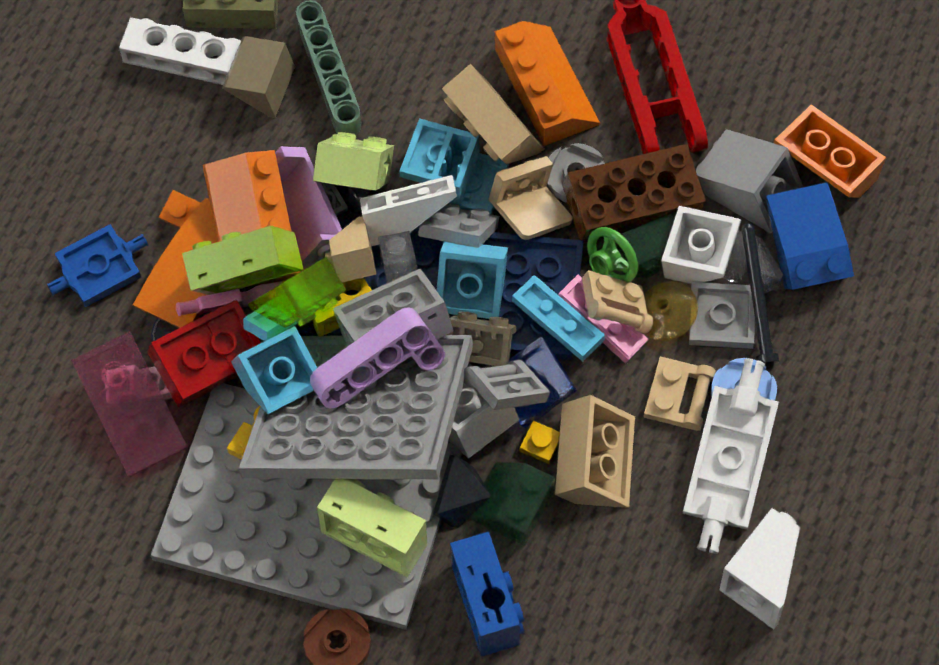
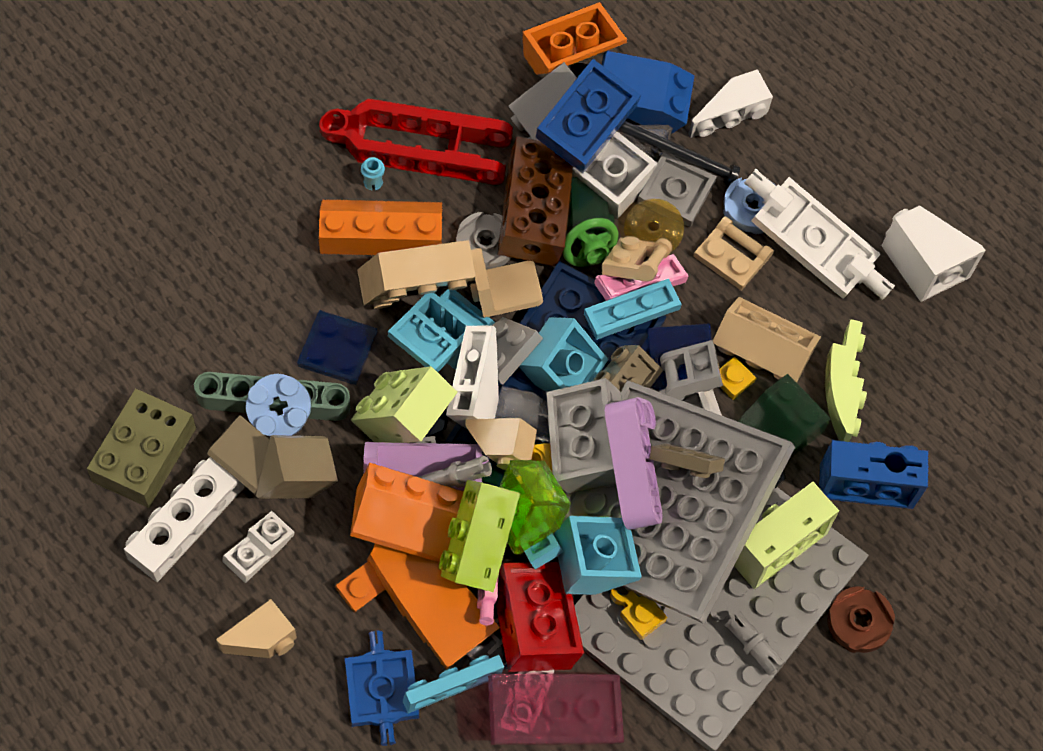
camera: 75 degrees left, 0 degrees up
none -> tan slope [216,599,297,658]
none -> white slope [222,511,295,583]
none -> light blue plate [246,374,311,436]
none -> dark tan slope [256,435,338,499]
none -> clear blue plate [297,310,378,385]
none -> medium azure pin [361,157,385,190]
none -> medium azure plate [403,655,504,713]
none -> light grey pin [419,456,492,488]
none -> blue piece [535,59,641,174]
none -> dark tan plate [649,444,725,478]
none -> white slope [689,69,773,138]
none -> light grey pin [725,612,785,676]
none -> yellowish green slope [825,319,867,442]

